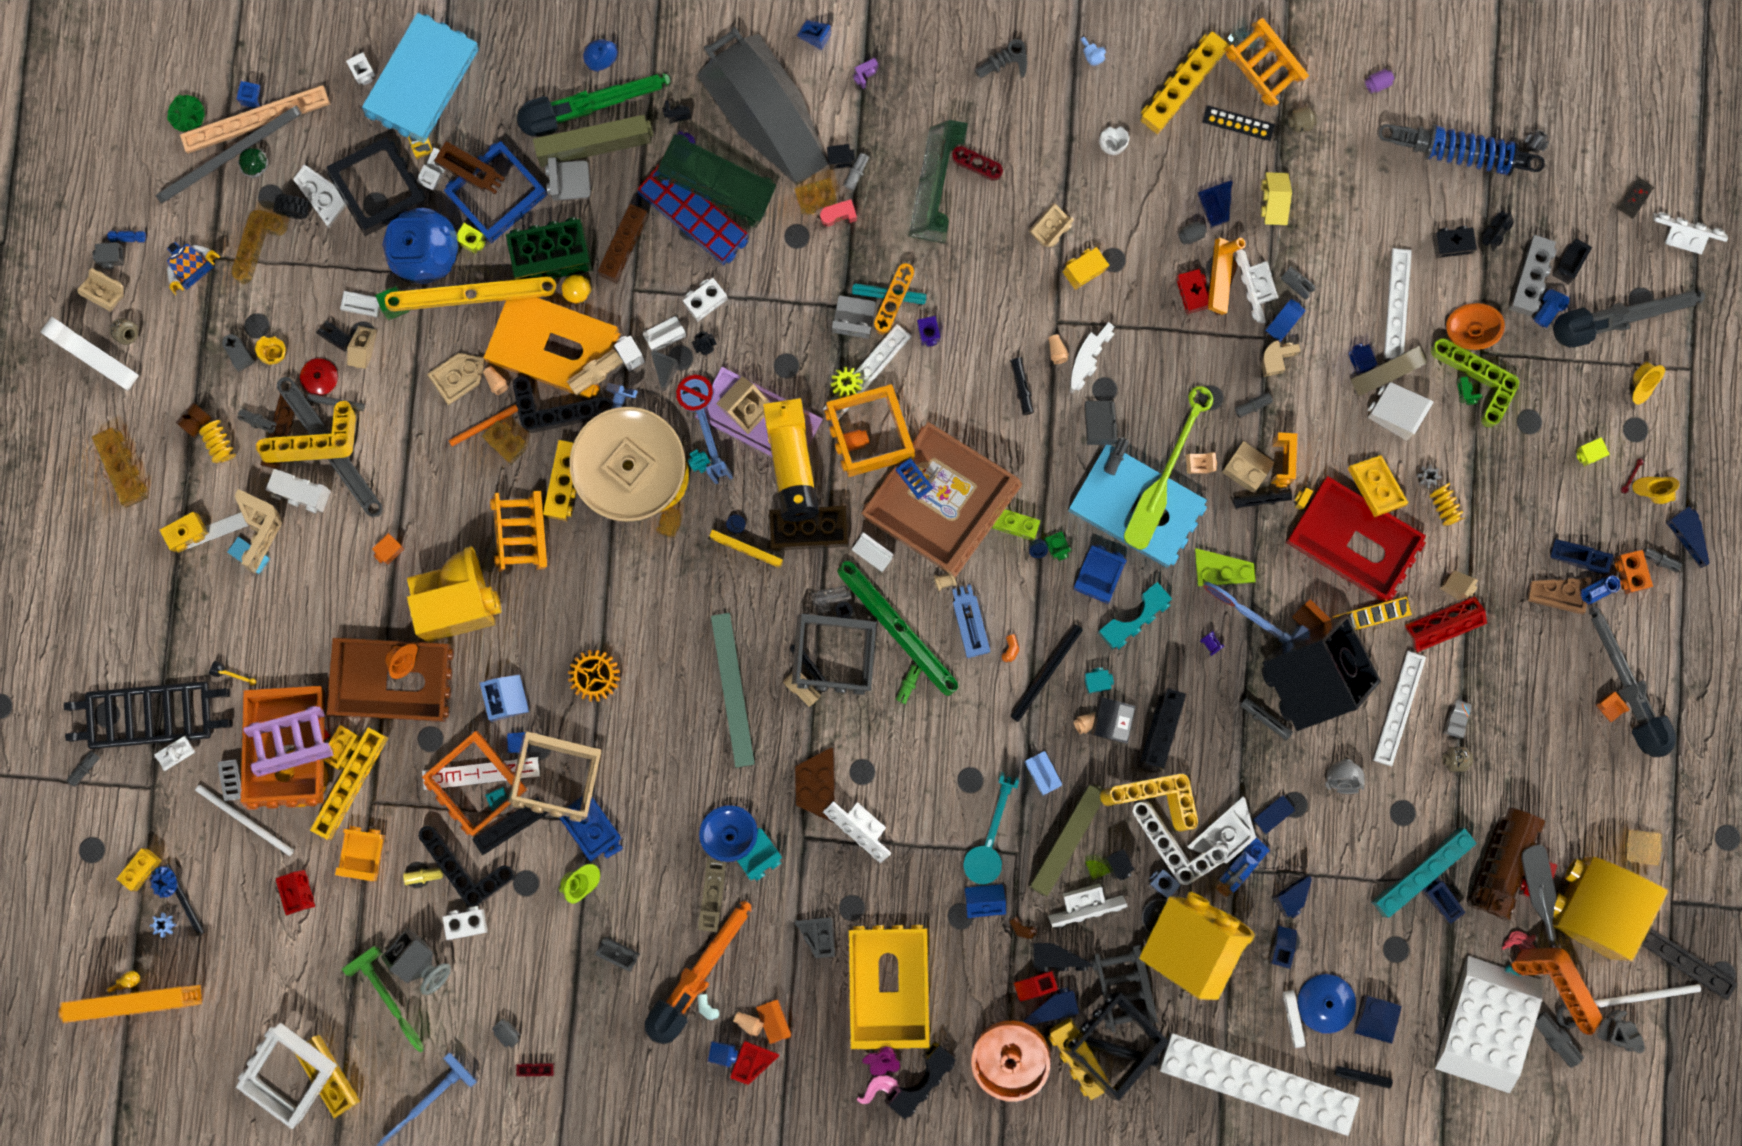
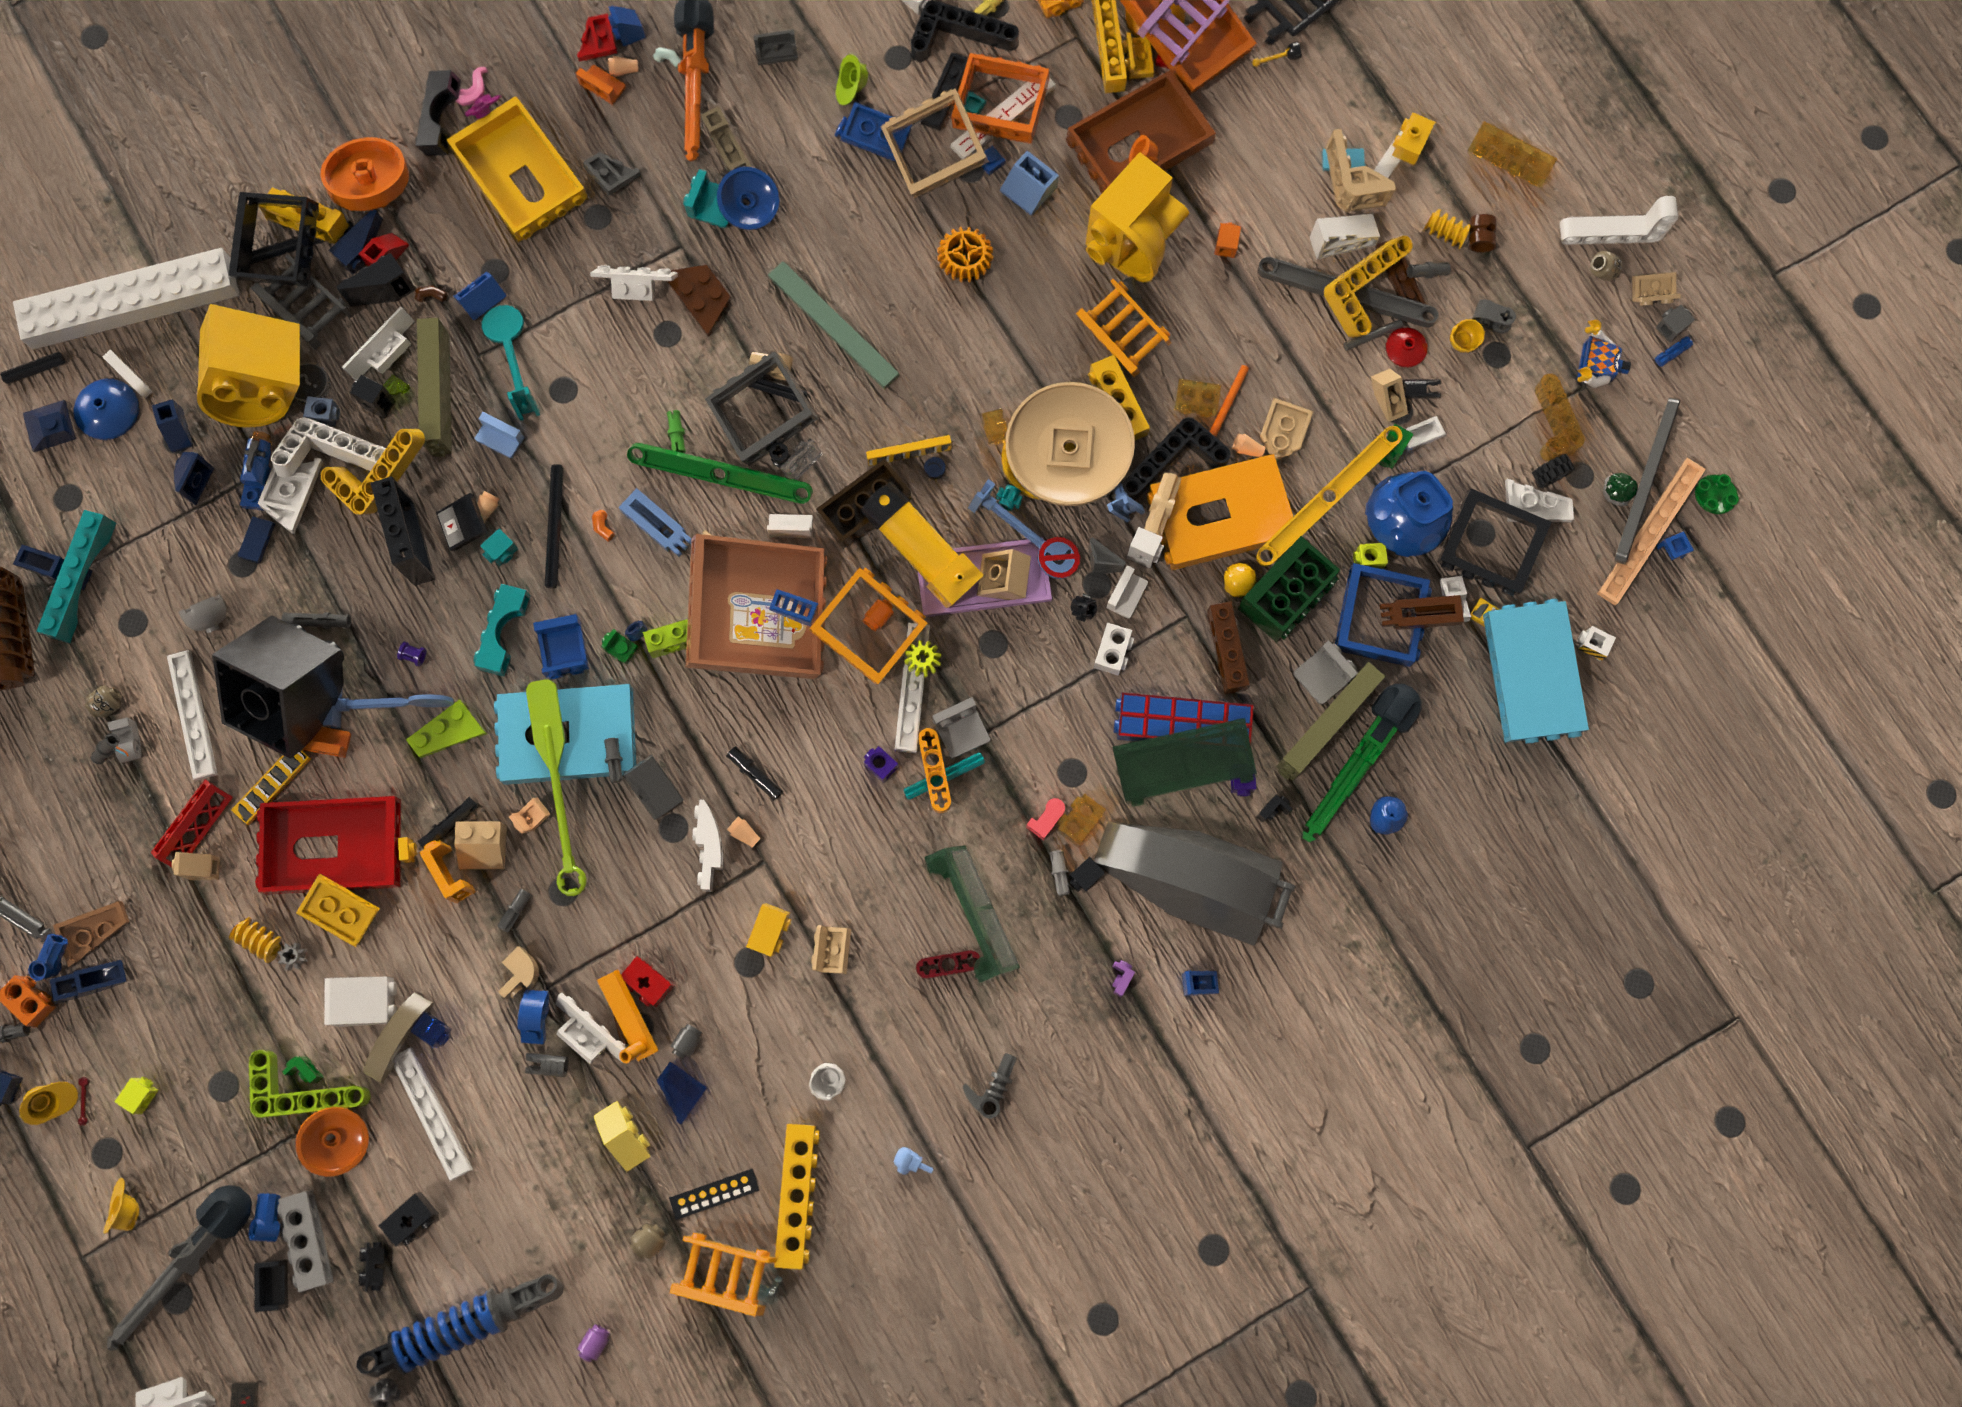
camera: 145 degrees right, 5 degrees down
none -> dark grey pin [91,733,120,764]

